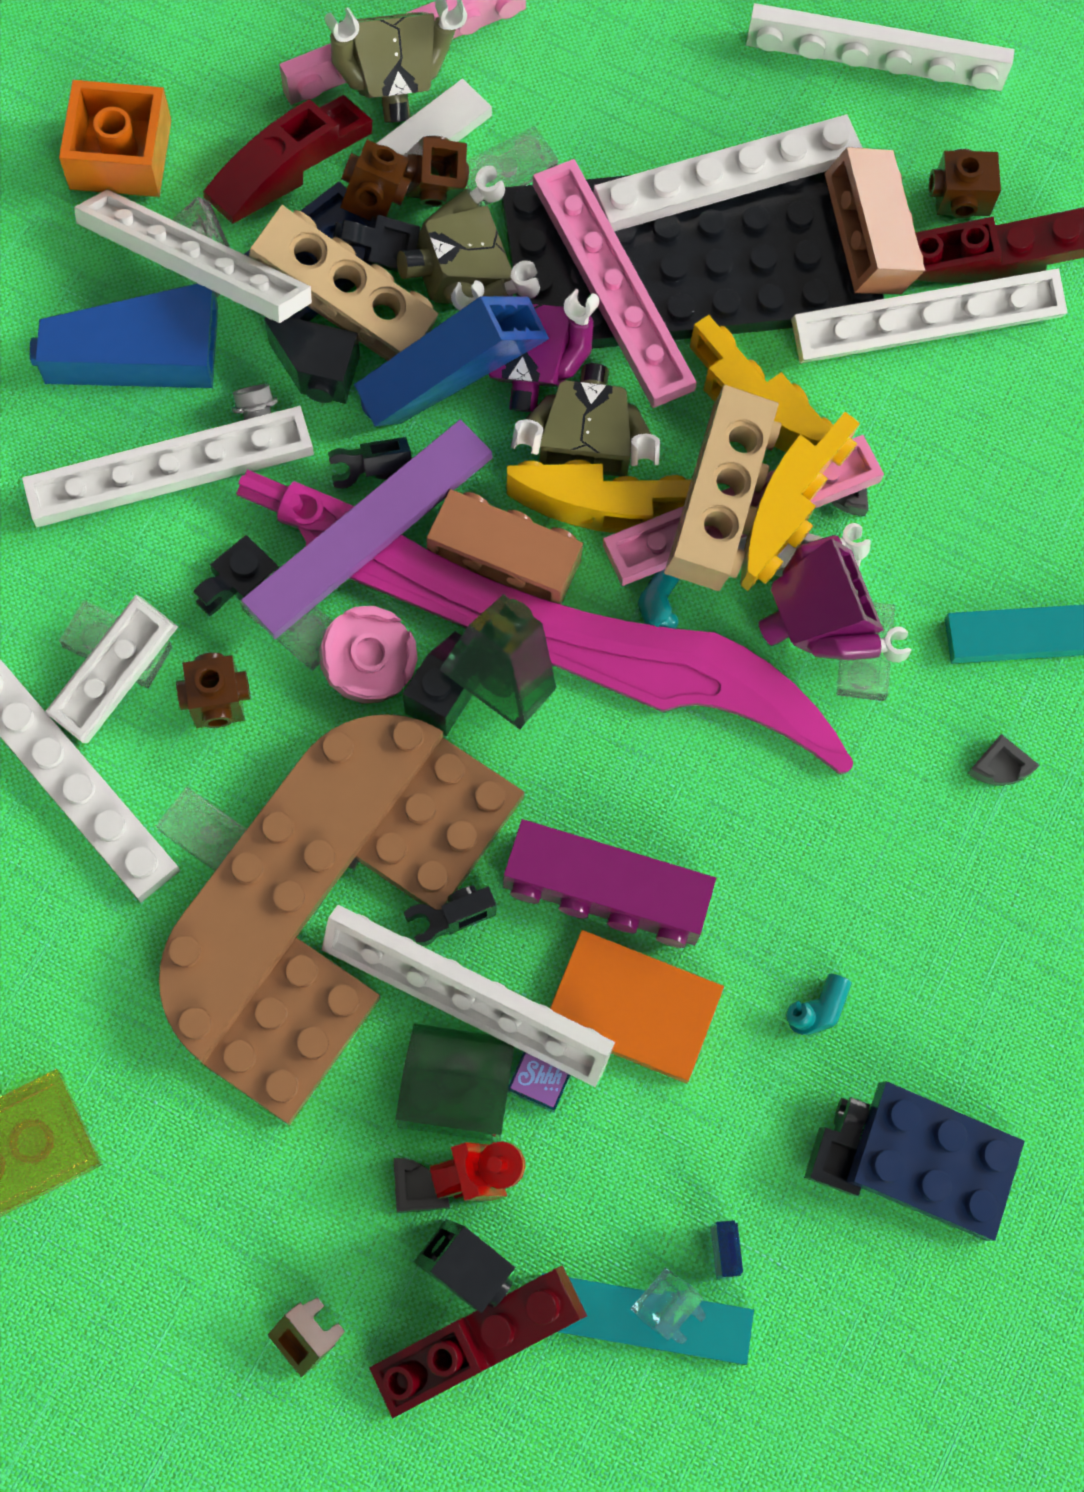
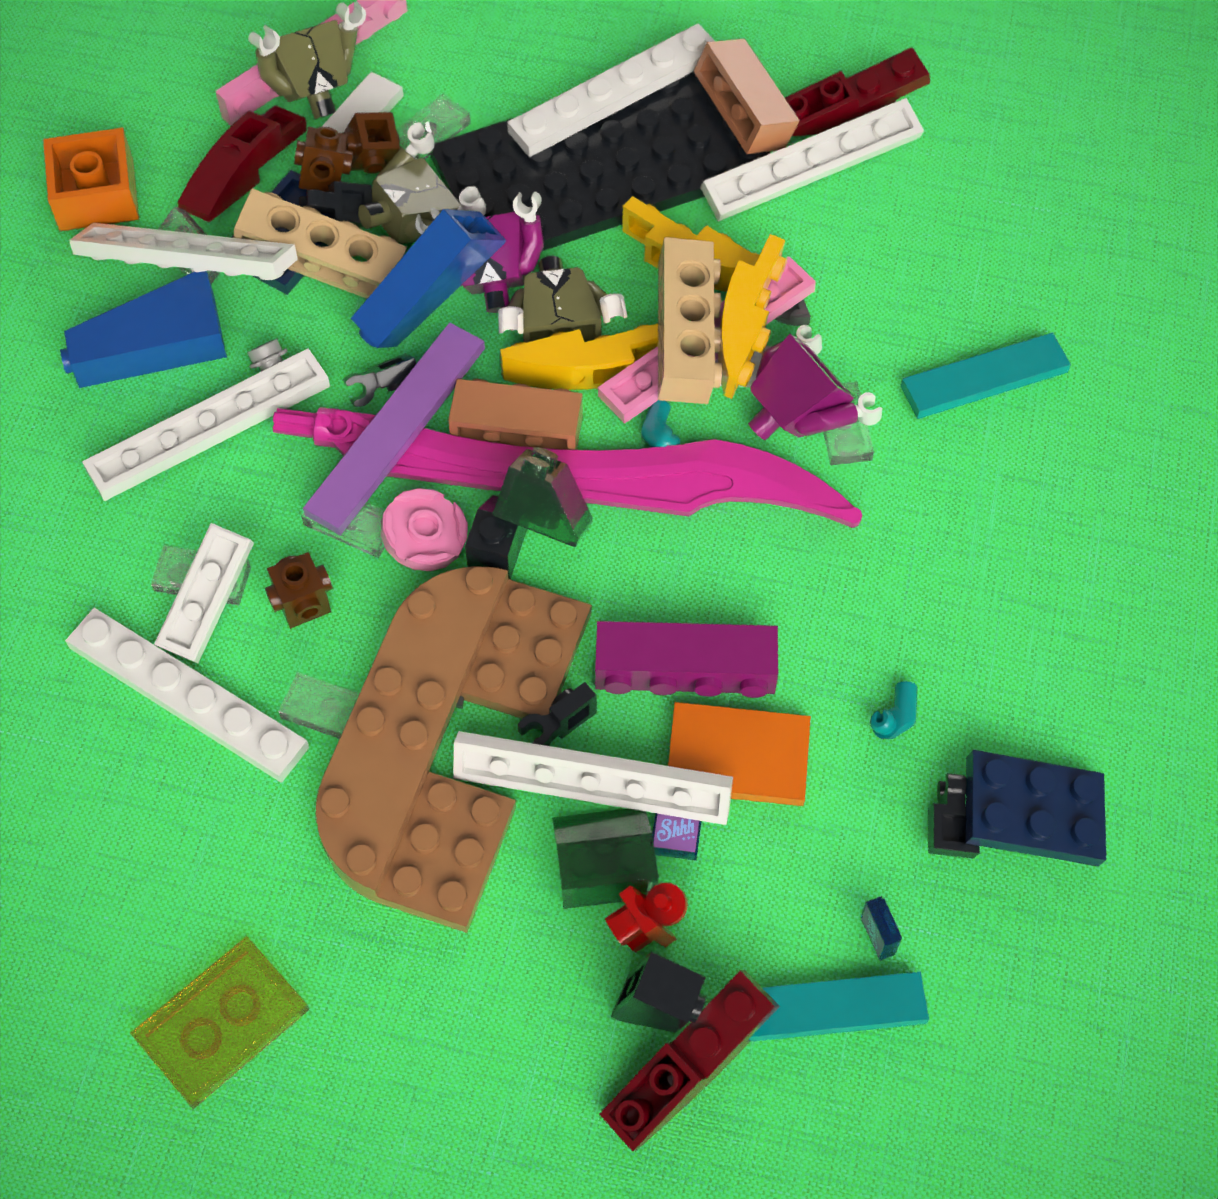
camera: 10 degrees left, 10 degrees down
black plate [194,535,279,616] -> none
black slope [264,316,360,404] -> none
tile [268,1297,345,1378] -> none
dark grey tile [394,1158,450,1213] -> none
bright pink plate [533,159,697,408] -> none
clear light blue tile [630,1268,706,1344] -> none
reddish brown brick [929,149,1001,218] -> none
dark grey tile [968,734,1040,786] -> none

